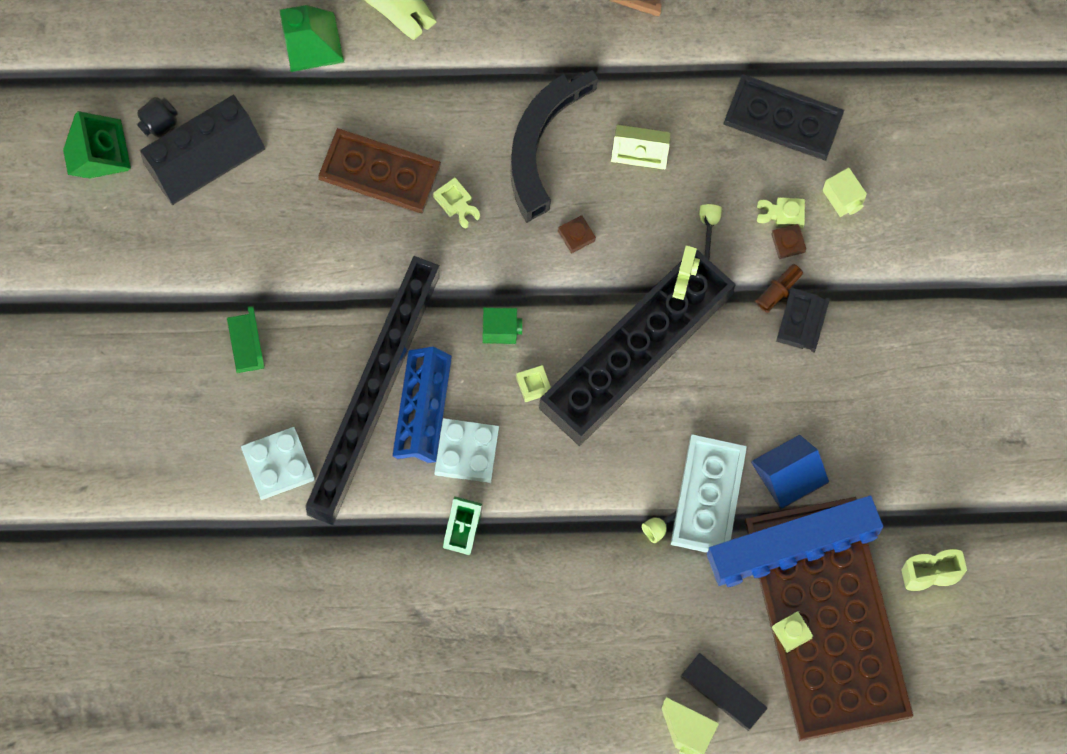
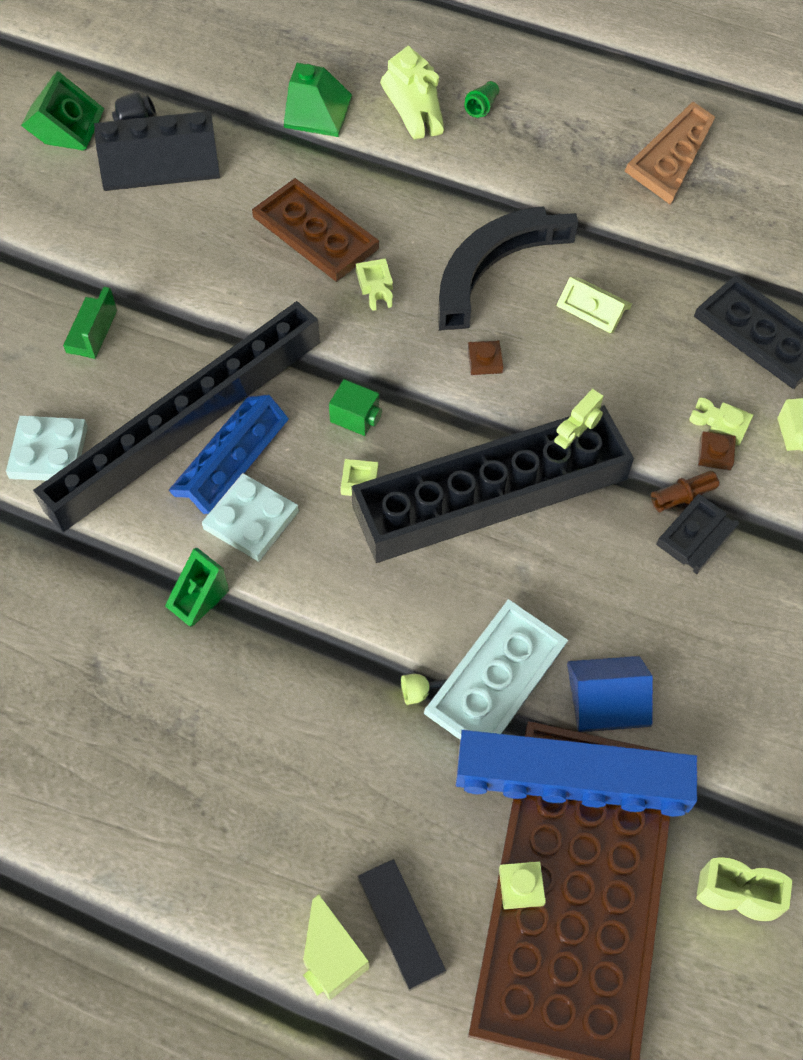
camera: 30 degrees right, 10 degrees down
yellowish green hinge [699,204,722,260] -> none

